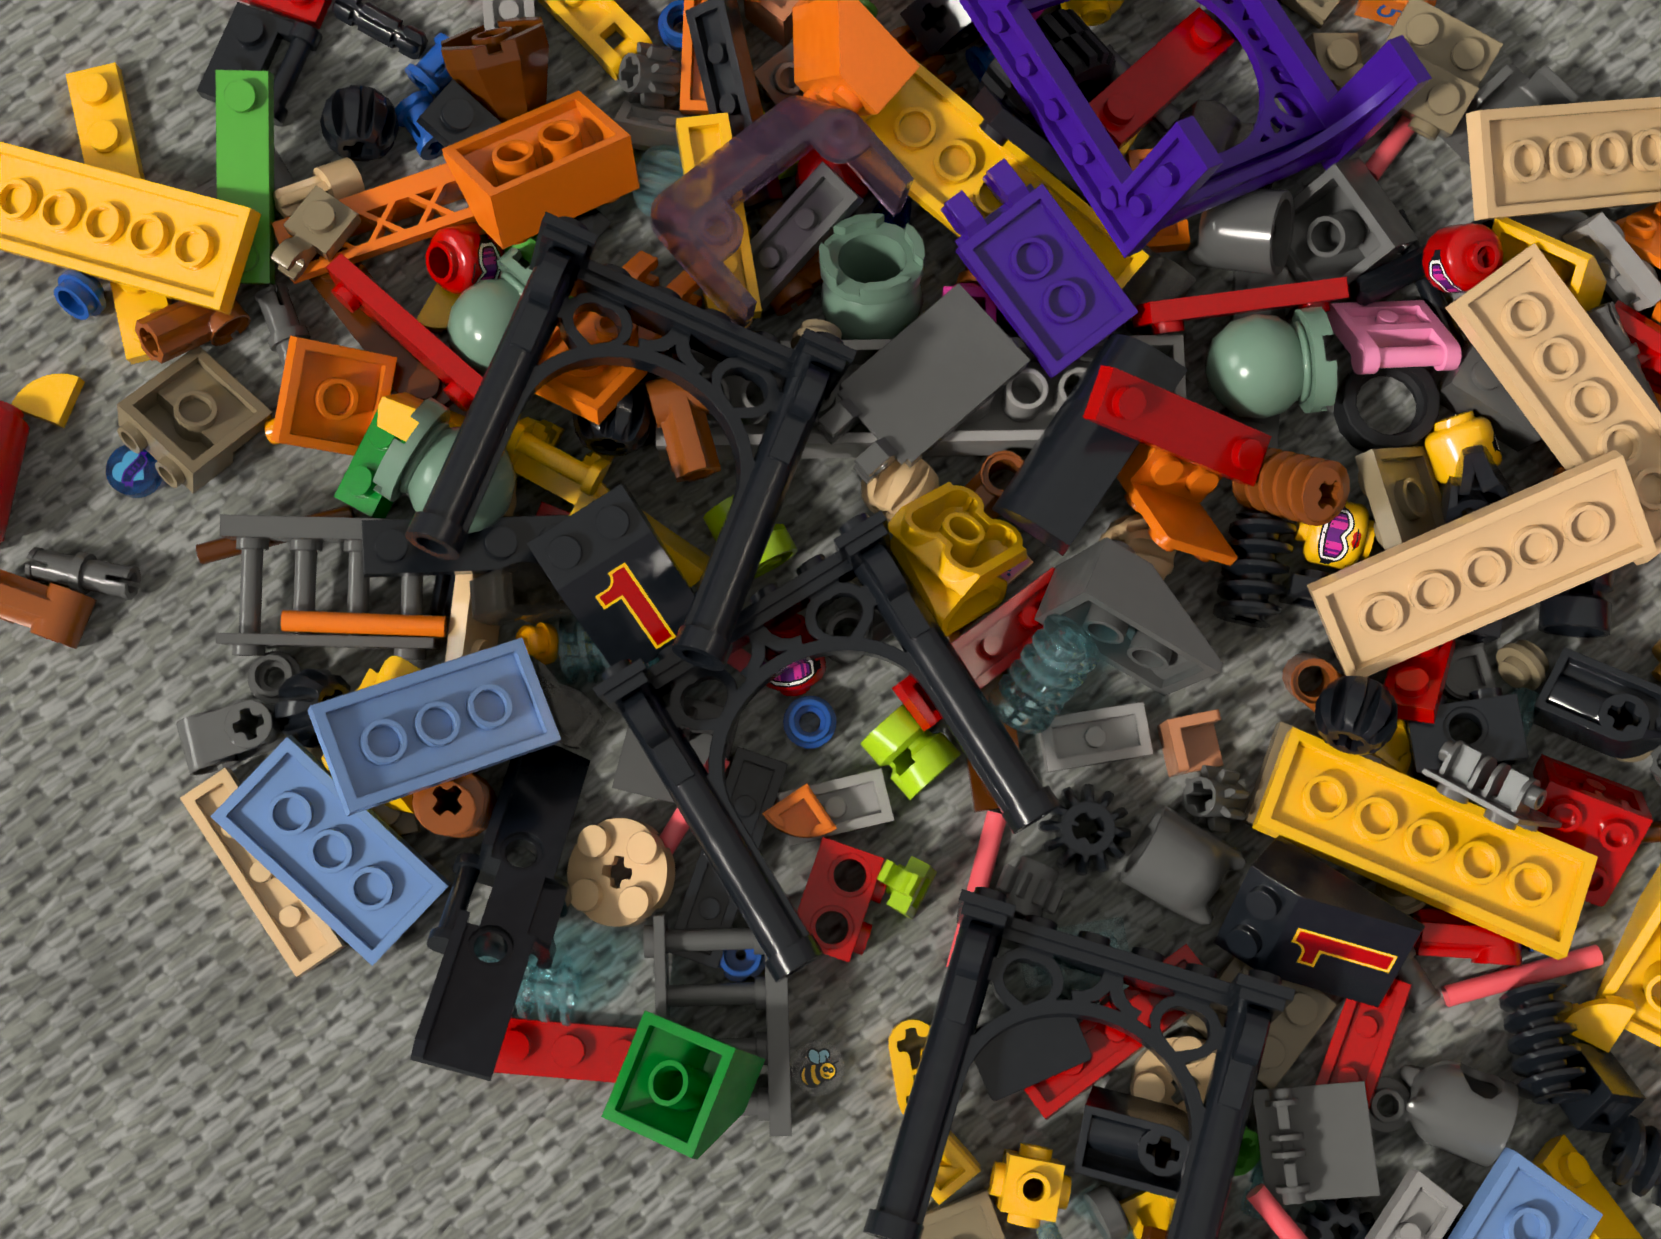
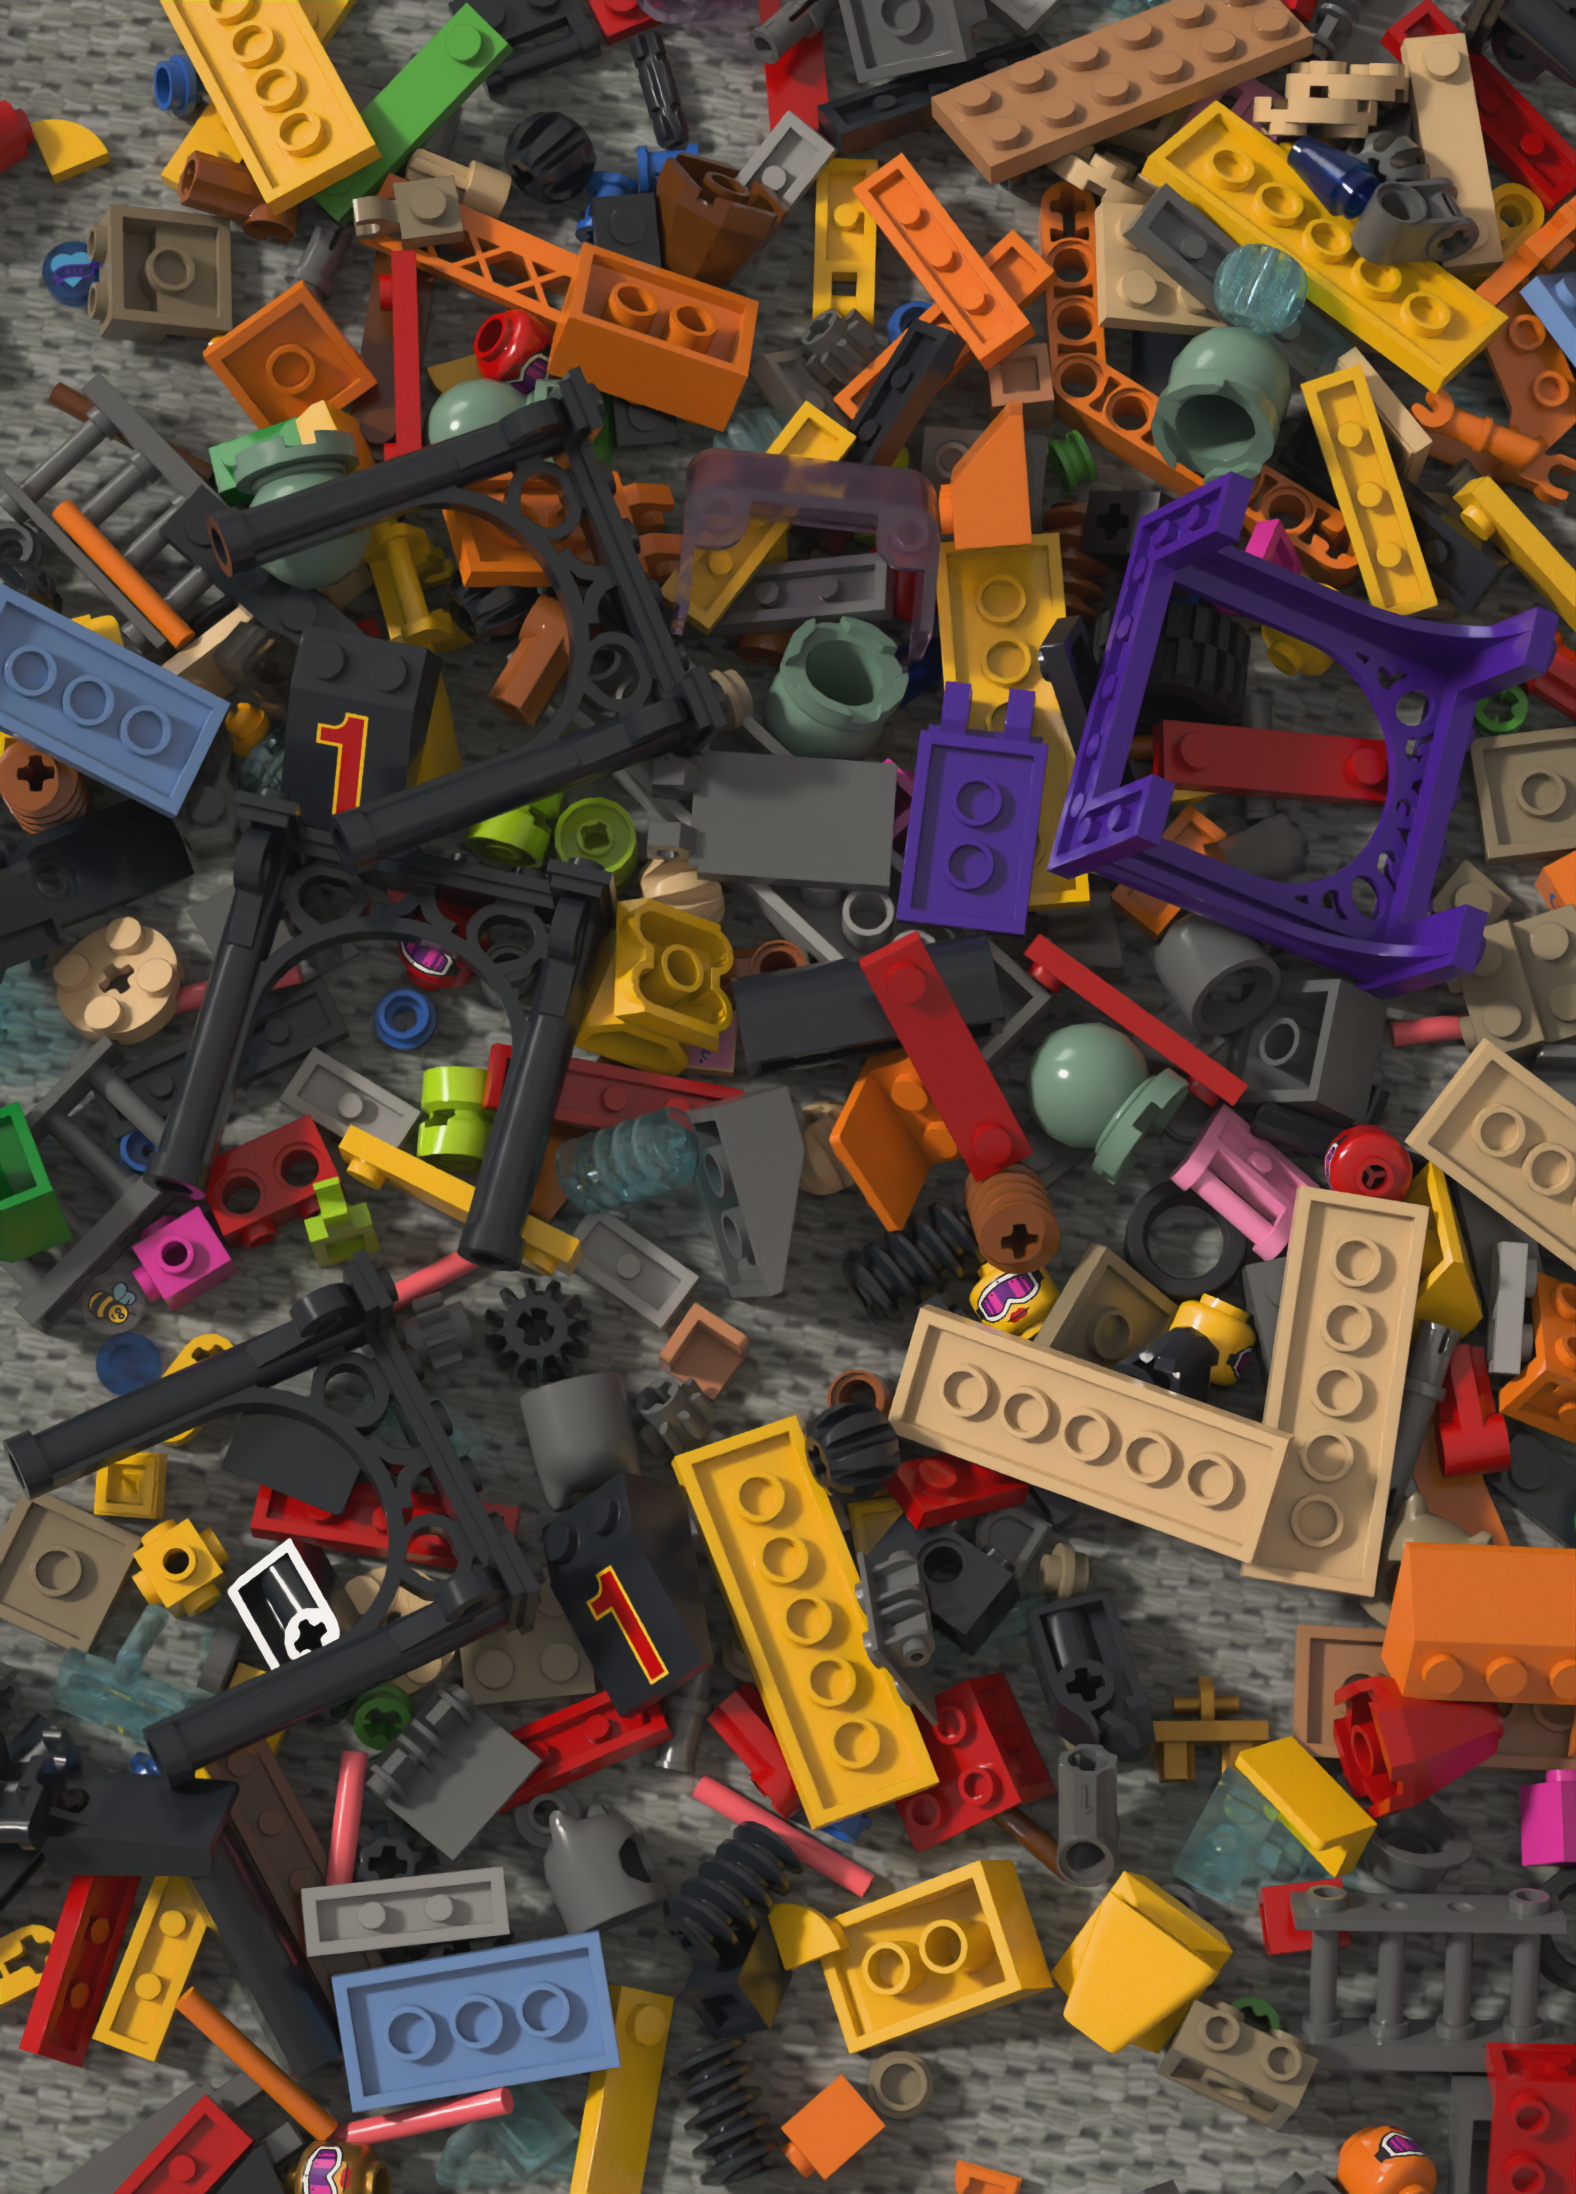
camera: 50 degrees right, 5 degrees down
orange tile [762,783,837,838] -> none
black wheel [1538,570,1615,638] -> none
none -> clear blue tile [96,1332,163,1397]
none -> dark pink brick [131,1206,238,1312]
none -> yellow plate [338,1124,583,1277]
none -> lime wheel [554,797,639,895]

